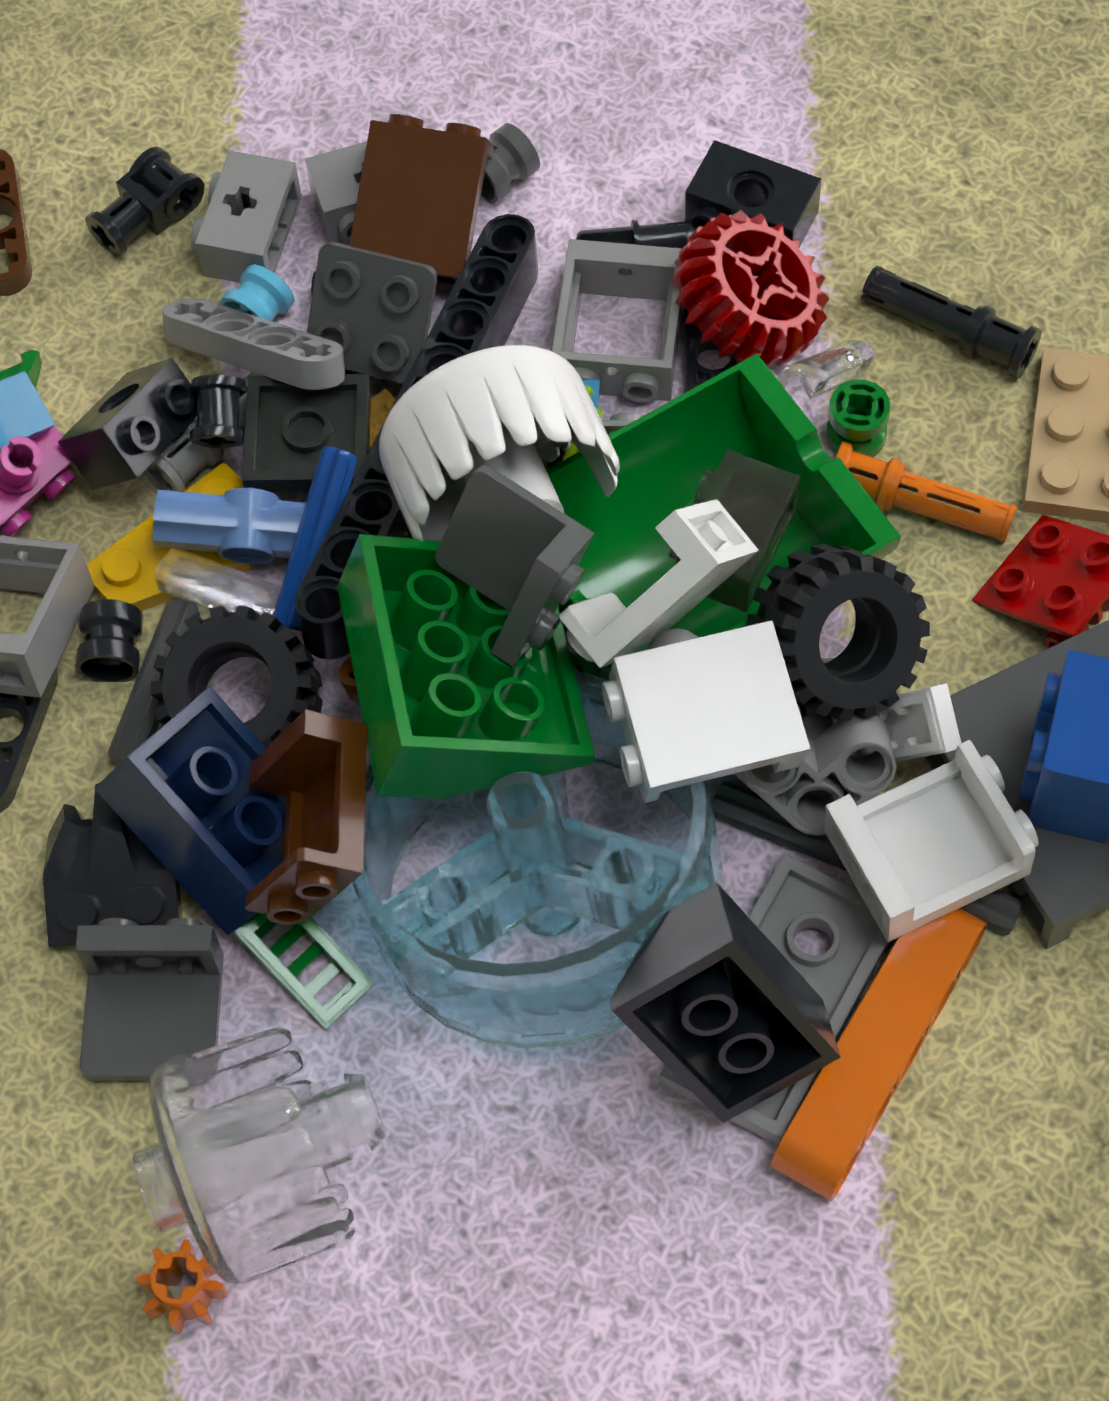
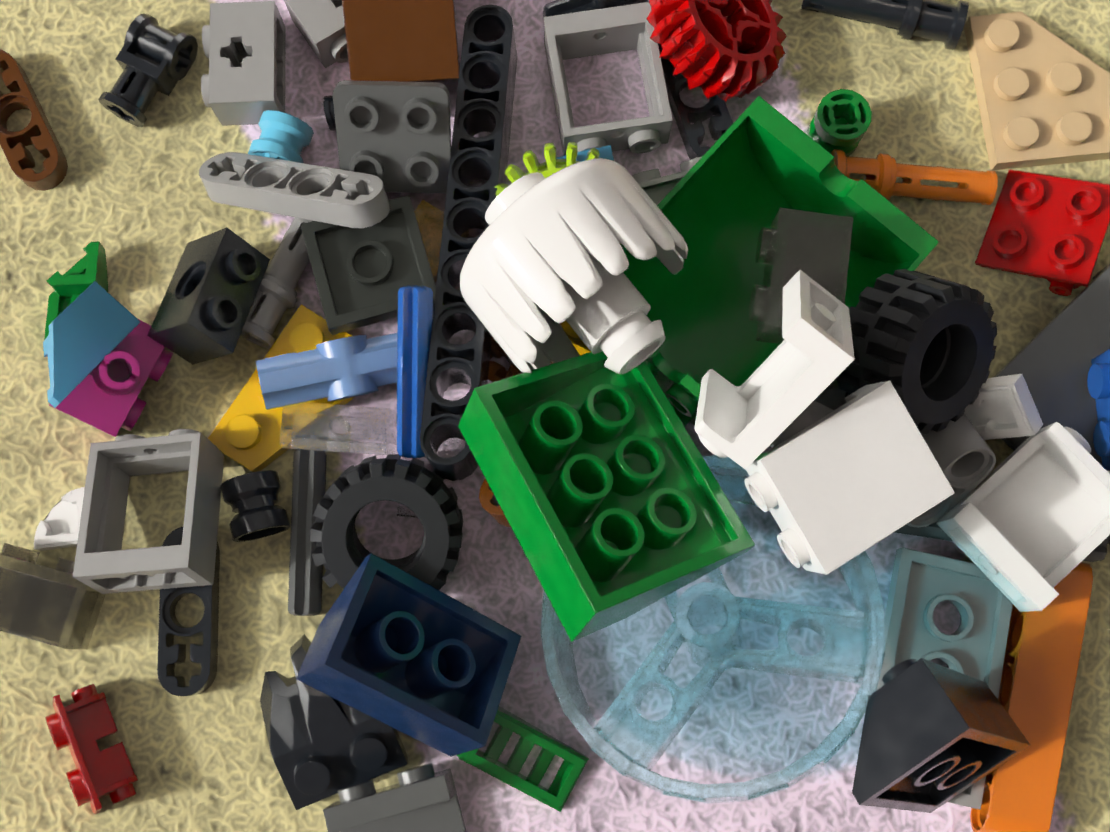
camera: 20 degrees left, 15 degrees up
black bush [190,375,246,448] -> none
reddish brown panel [245,709,367,925] -> none
dark grey bracket [435,465,595,666] -> none
clear slope [778,340,875,399] -> none

